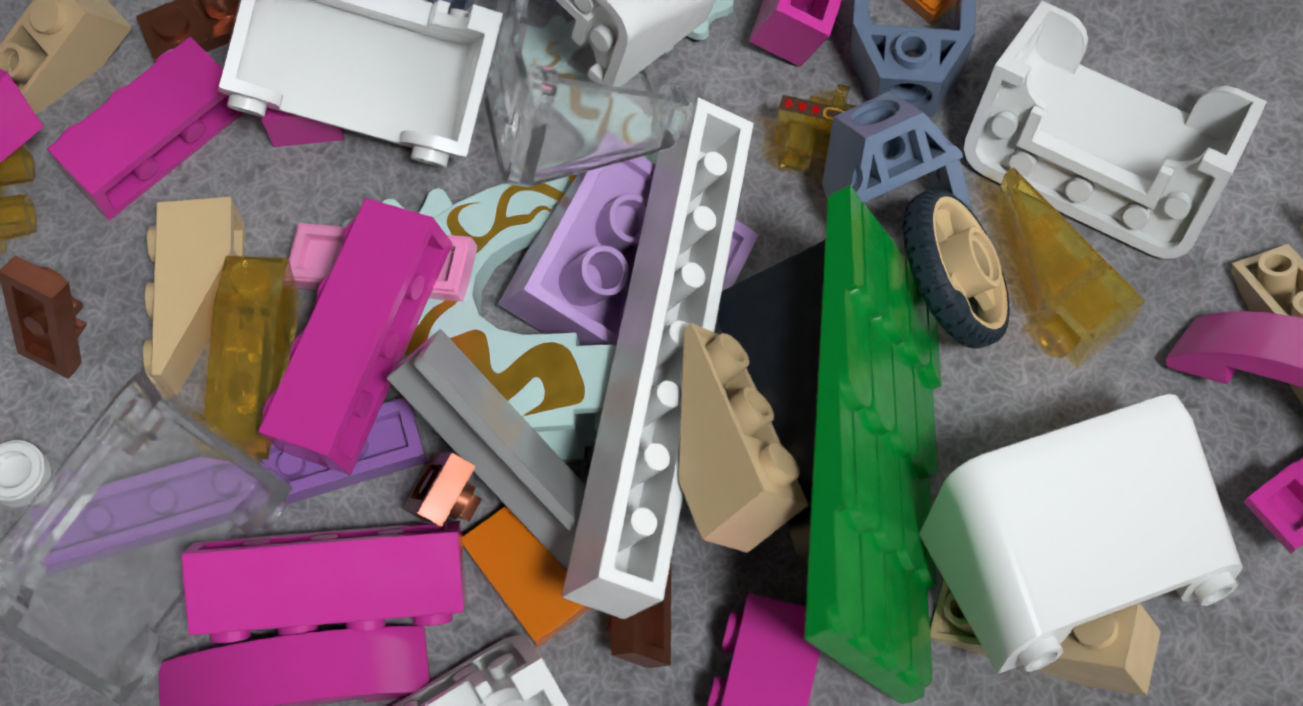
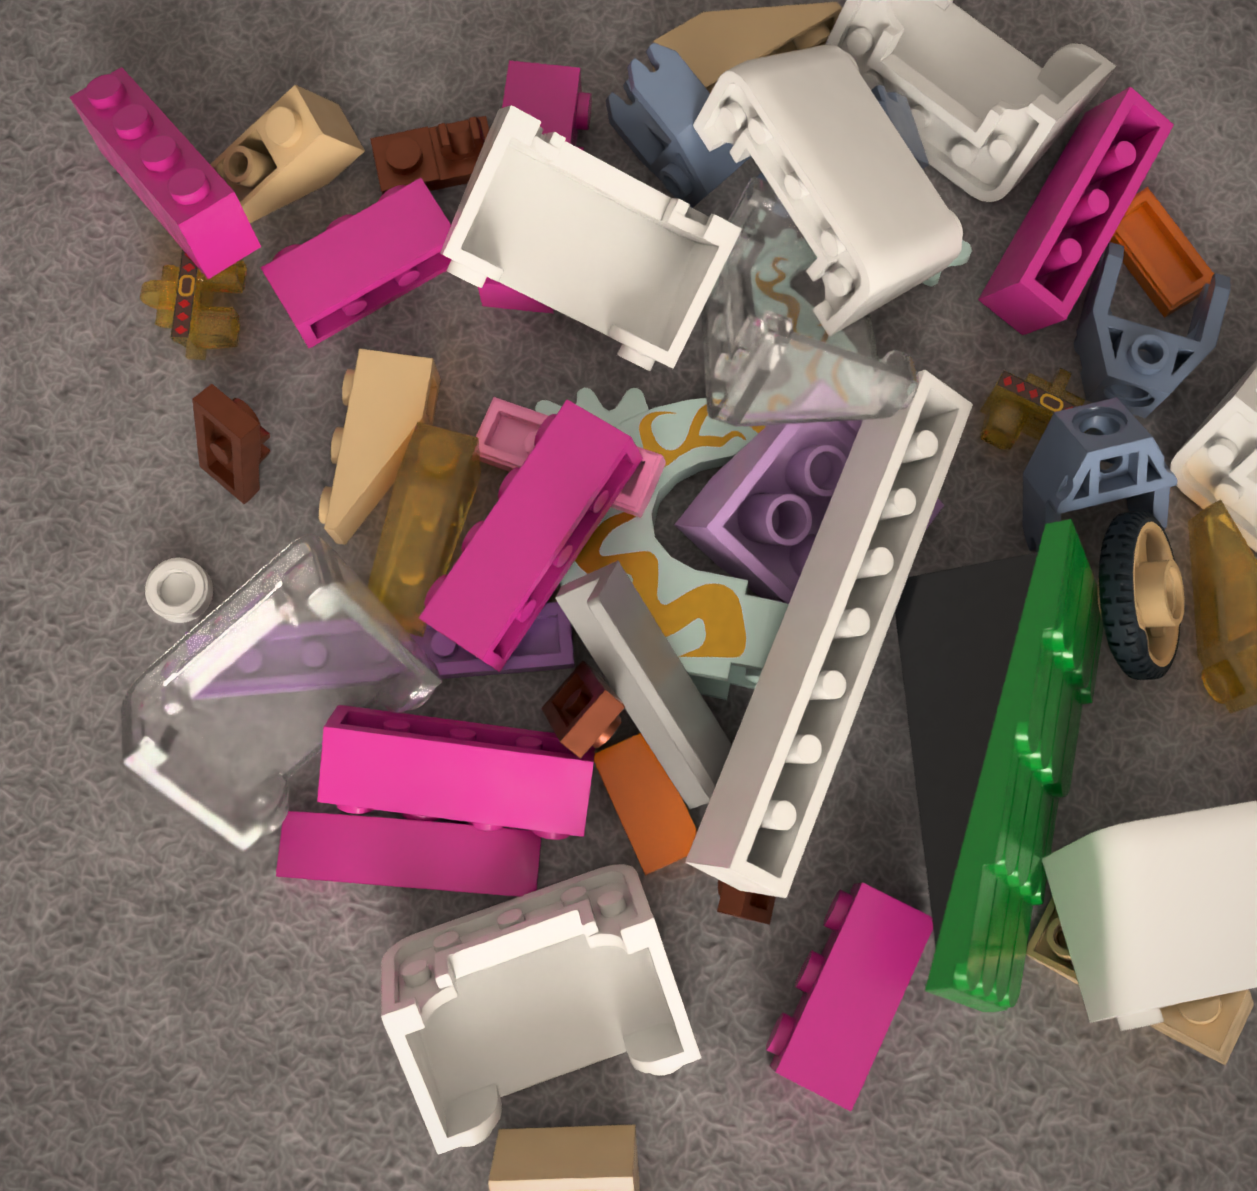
camera: 10 degrees right, 10 degrees up
tan slope [679,323,808,553] -> none

